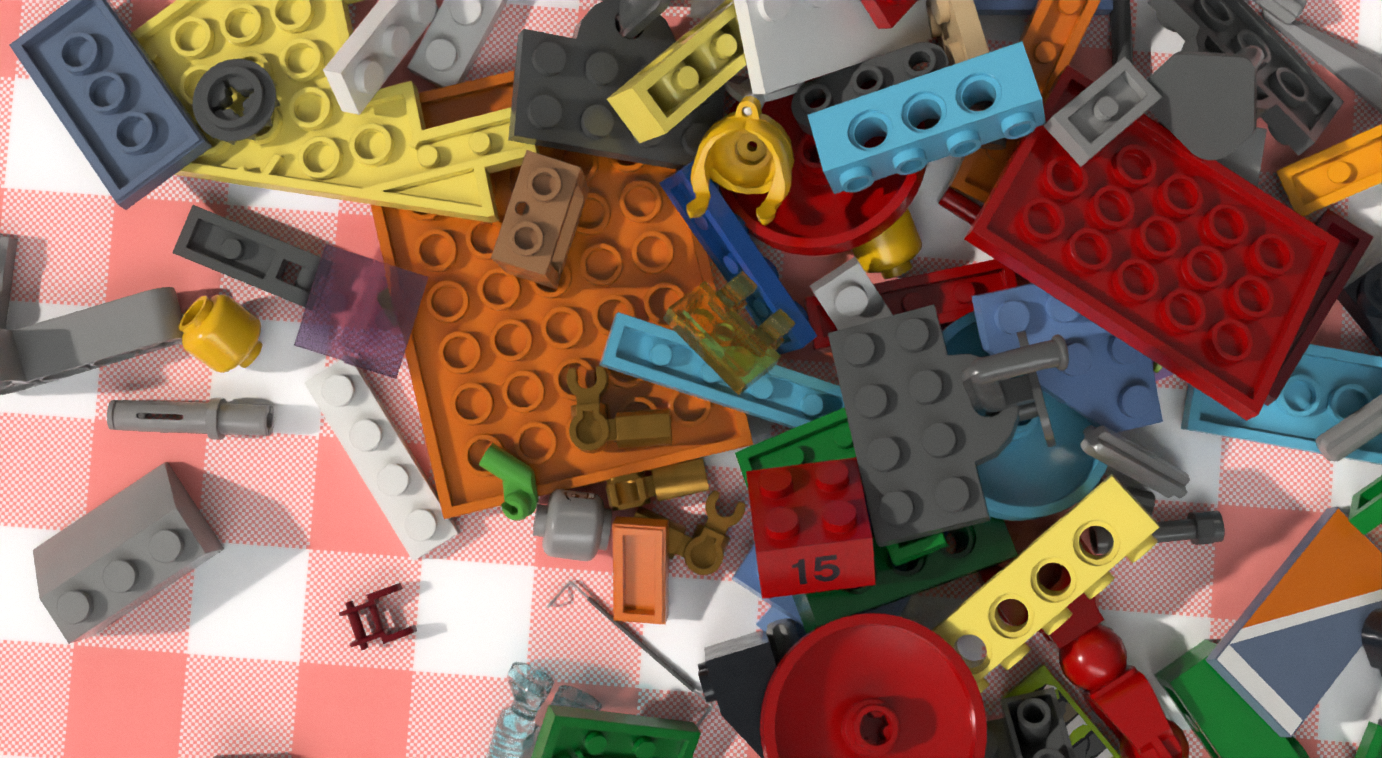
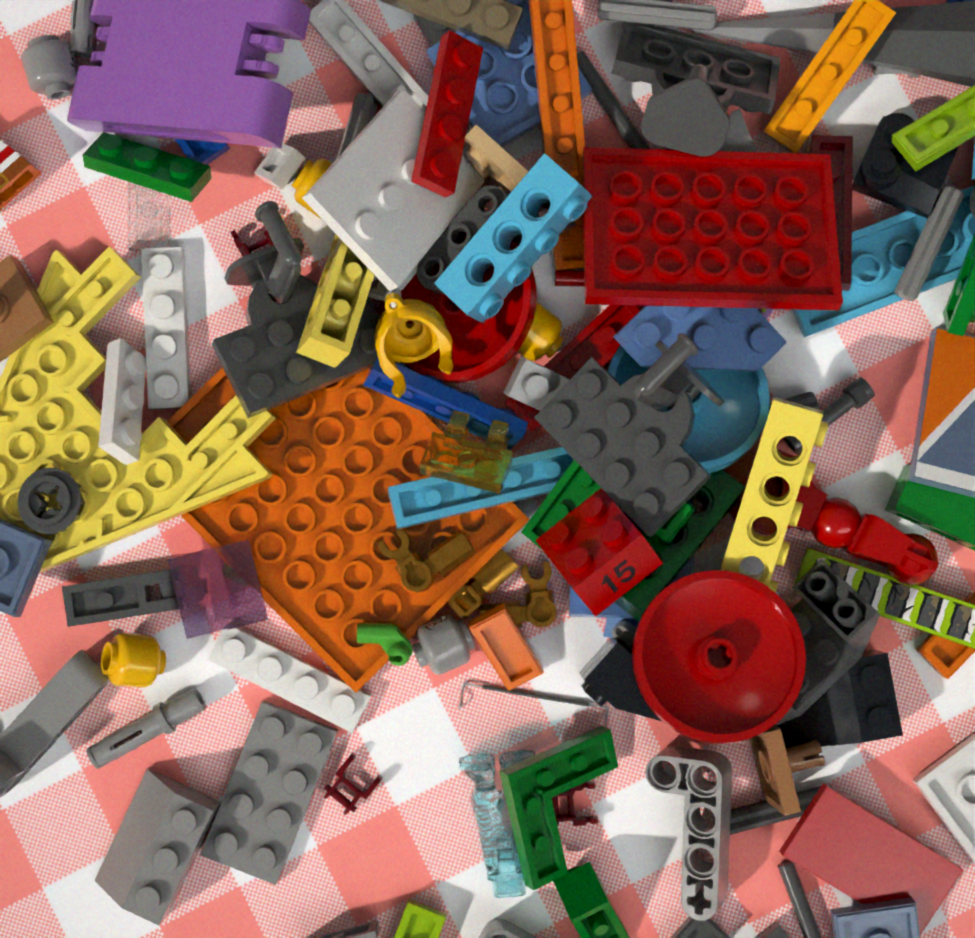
camera: 30 degrees left, 0 degrees up
medium nougat window [491,150,590,289] -> none
light grey plate [1044,57,1162,167] -> none
light grey axle [1080,425,1190,499] -> none
none -> light grey plate [200,700,339,885]

